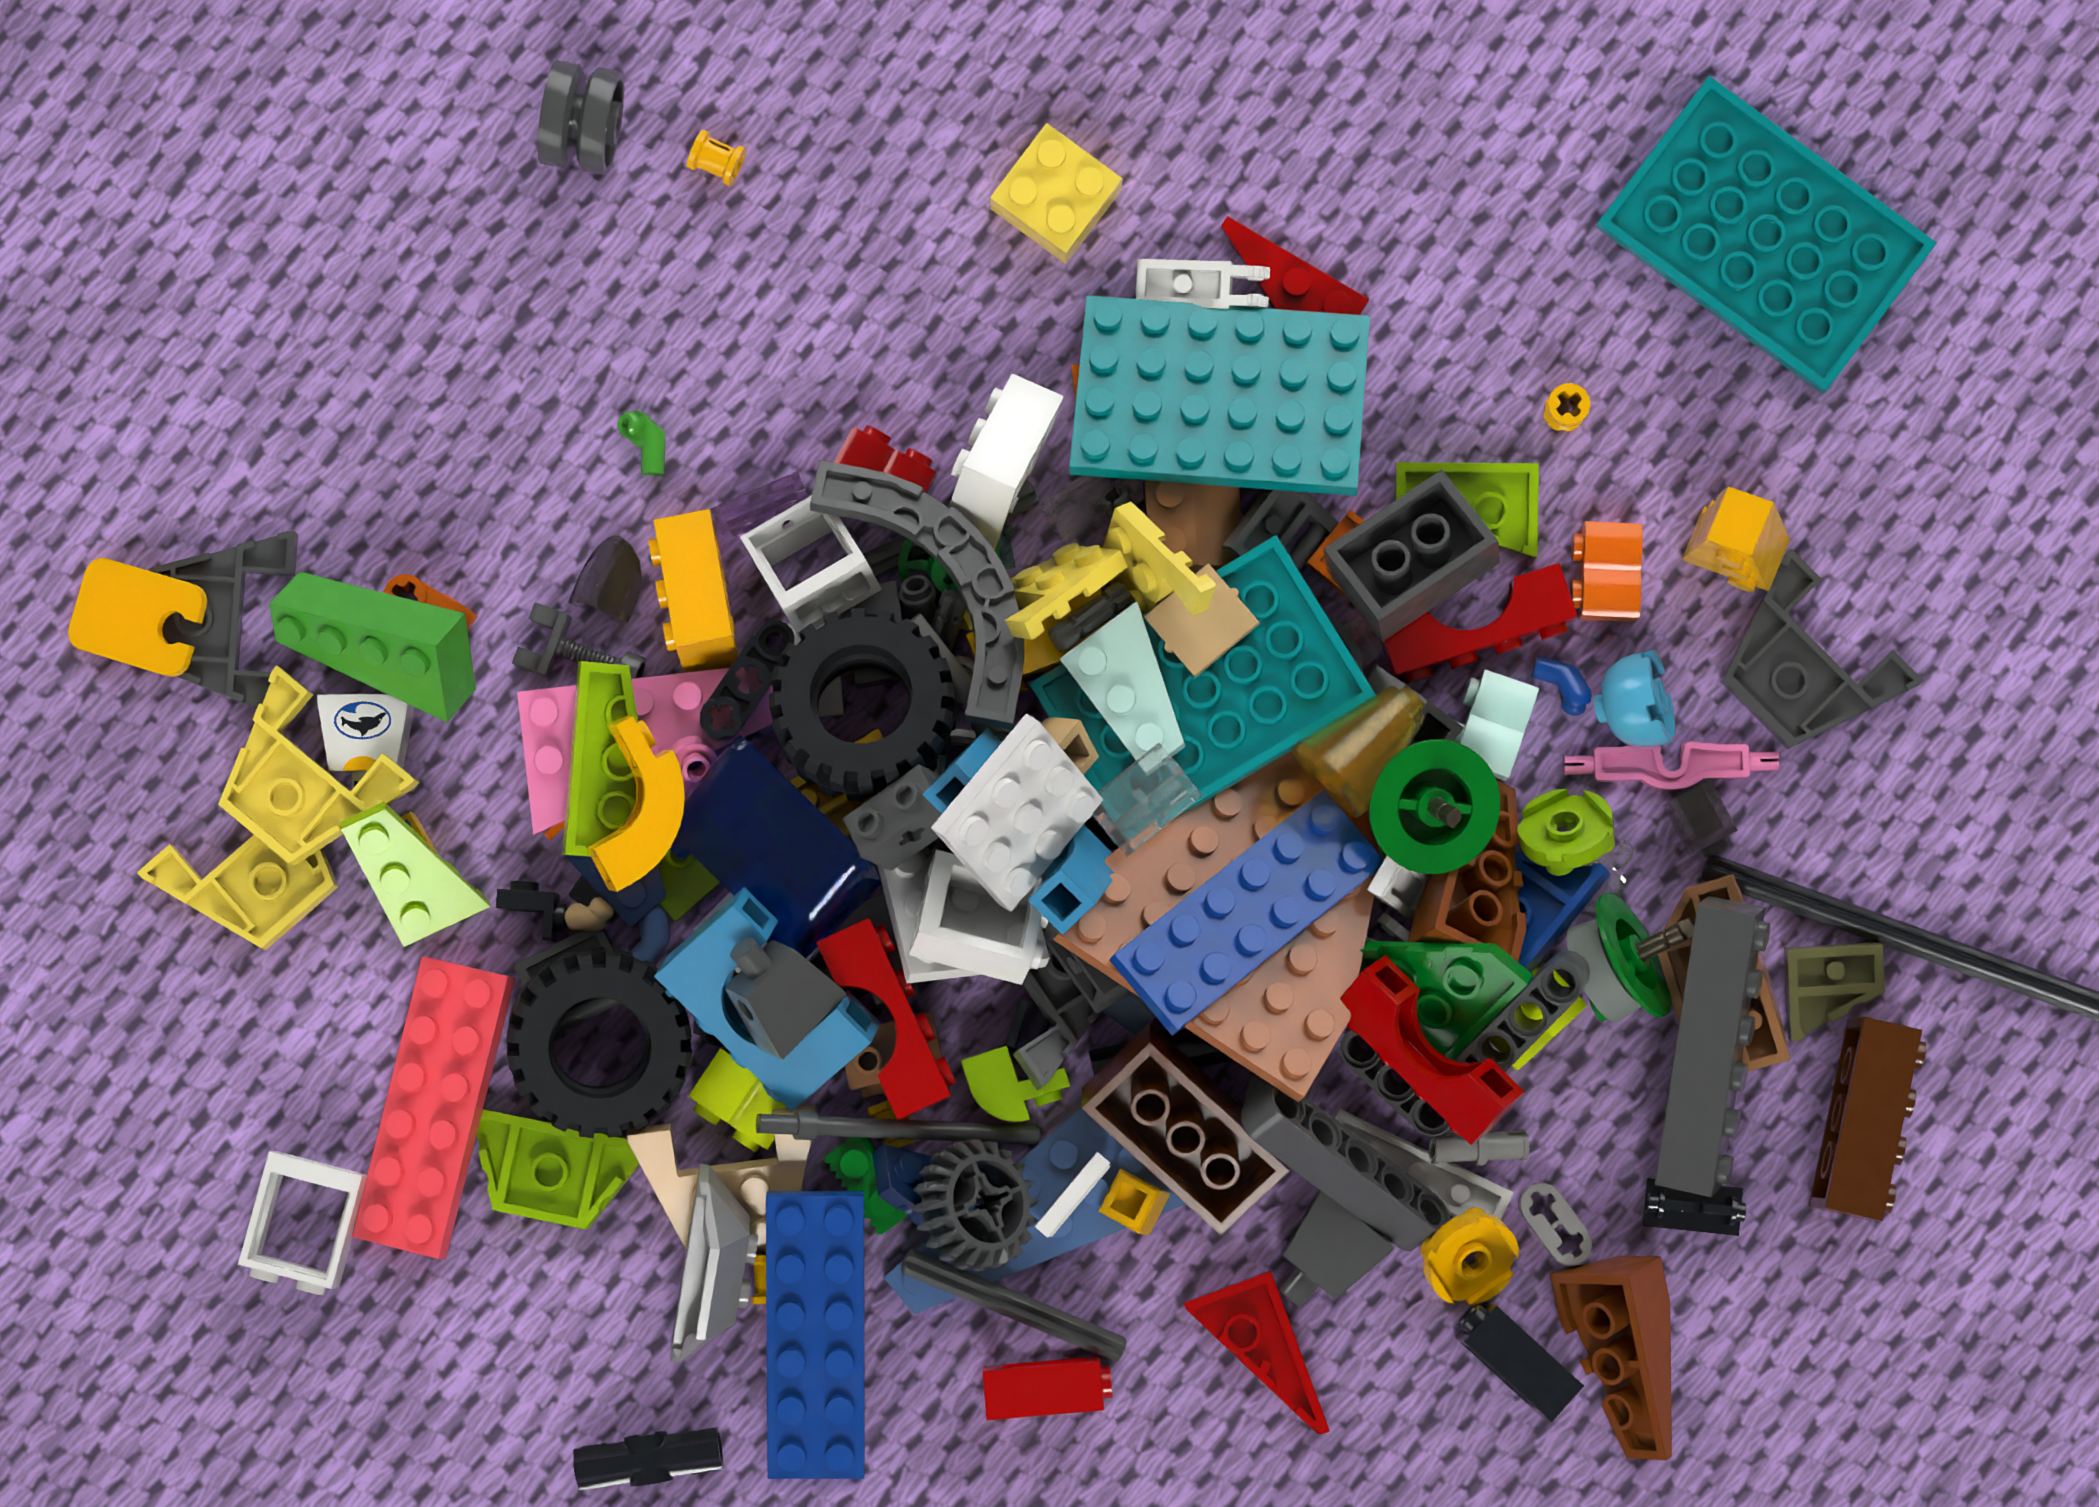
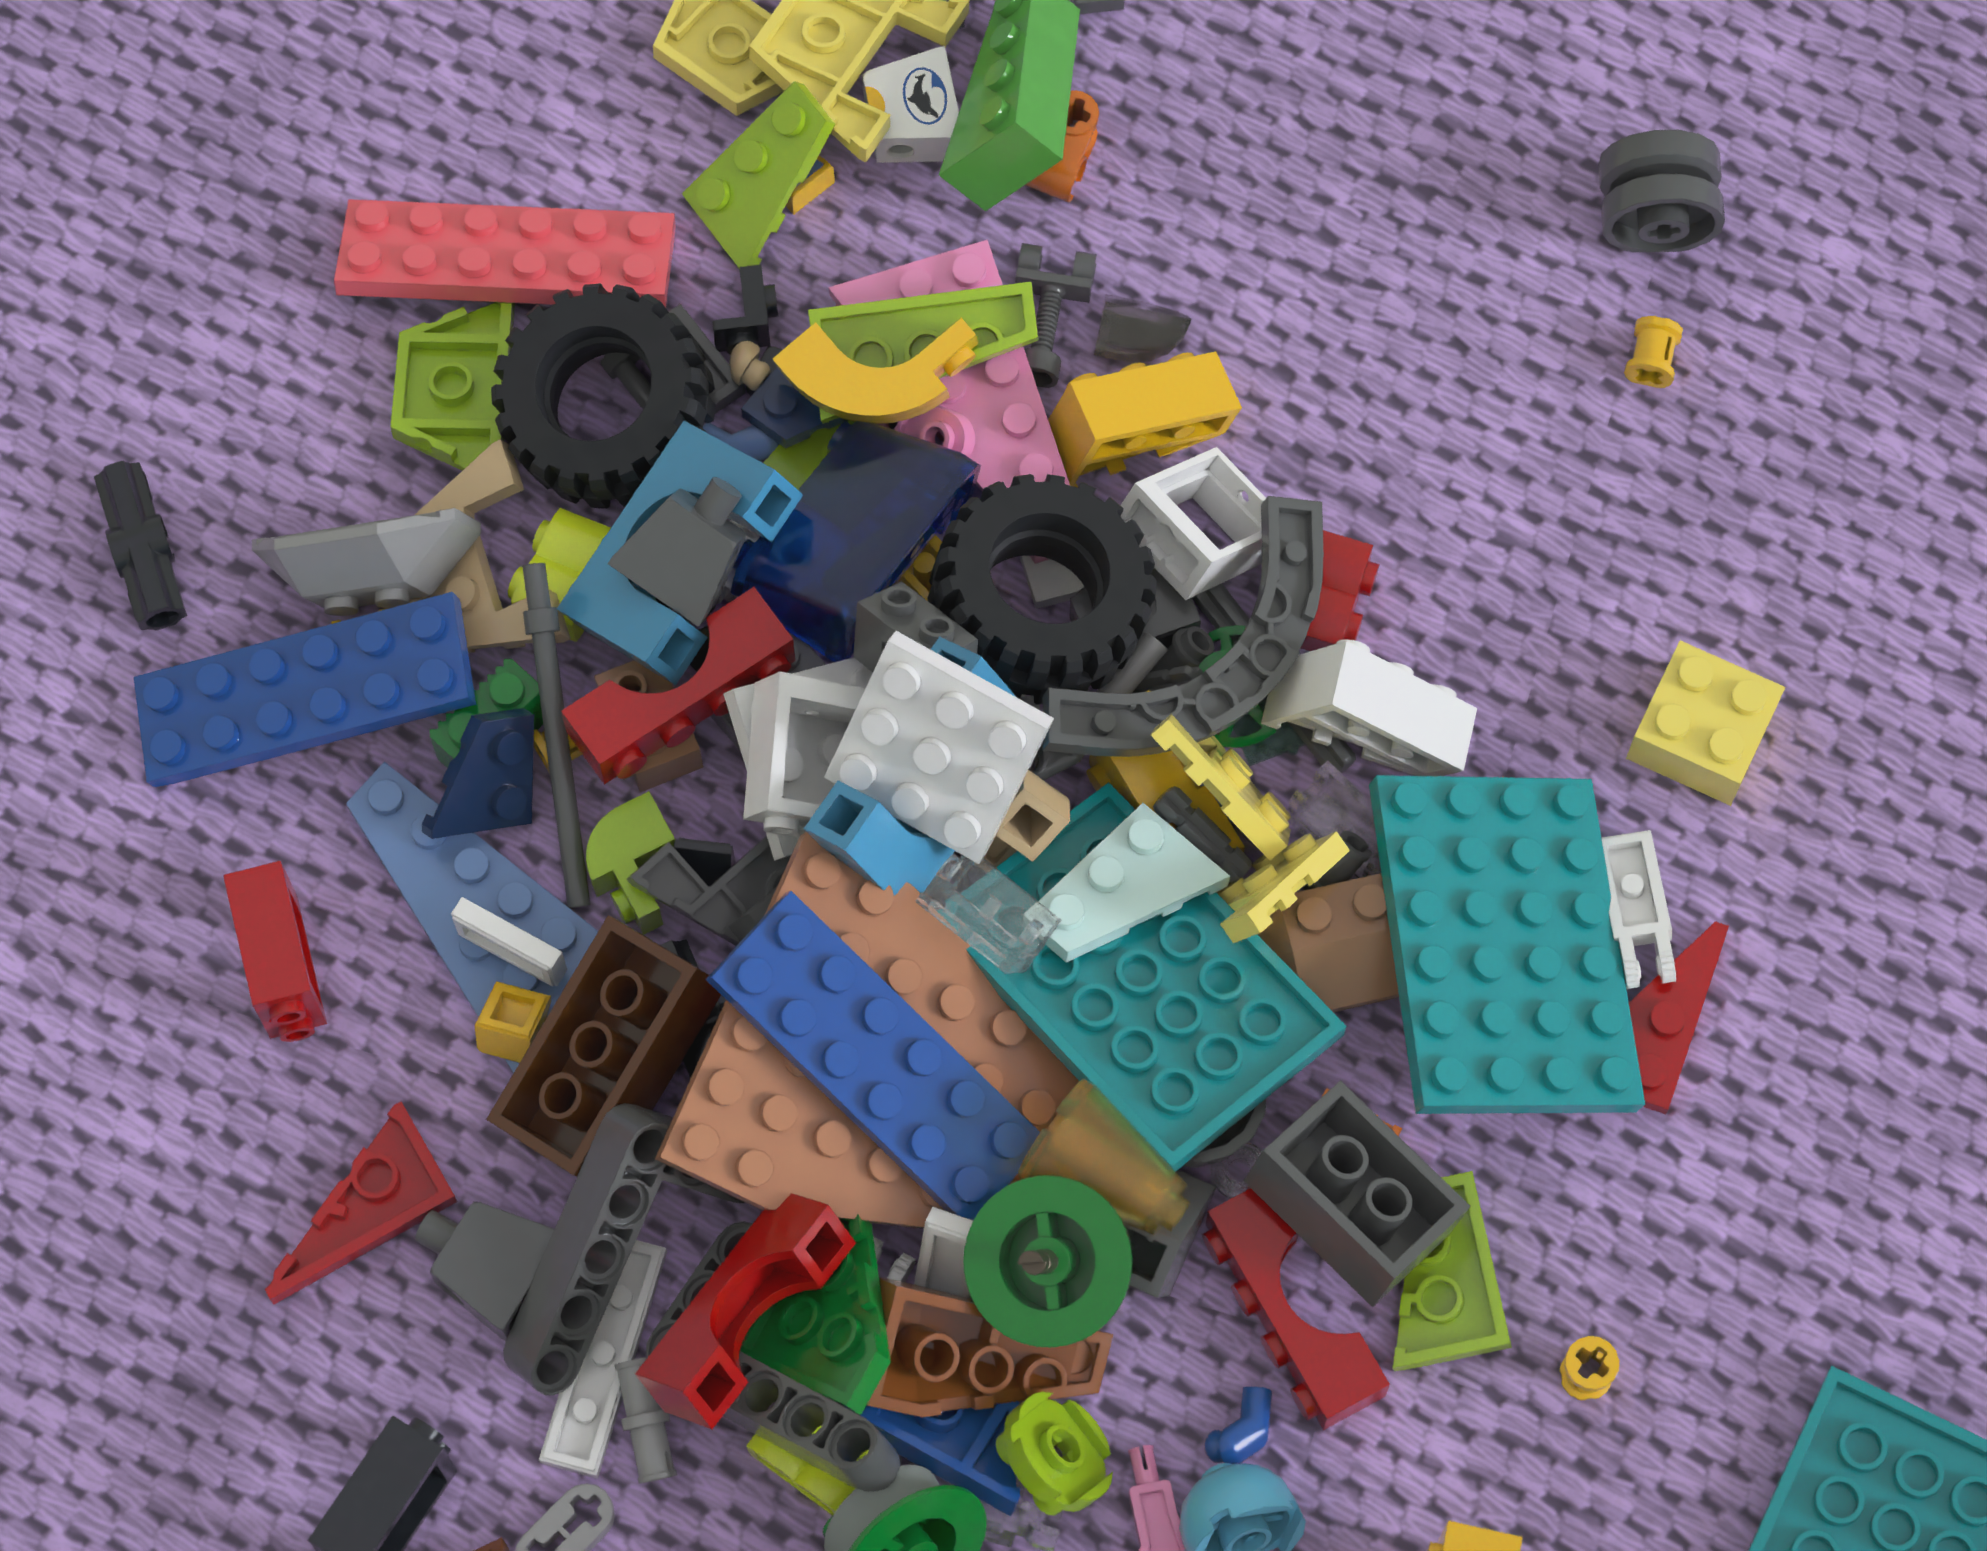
camera: 80 degrees right, 15 degrees down
white window [238,1151,367,1295] -> none
bright green arm [617,411,666,476] -> none
black beam [700,620,794,742] -> none
clear purple plate [710,471,808,537] -> none
dark grey axle [901,1249,1127,1362] -> none
dark grey gear [912,1139,1039,1272] -> none
tan piece [1144,563,1260,678] -> none
dark grey plate [1222,489,1339,571] -> none
yellow plate [1420,1207,1519,1305] -> none
light aqua brick [1454,669,1539,781] -> none
orange brick [1570,521,1643,623] -> none

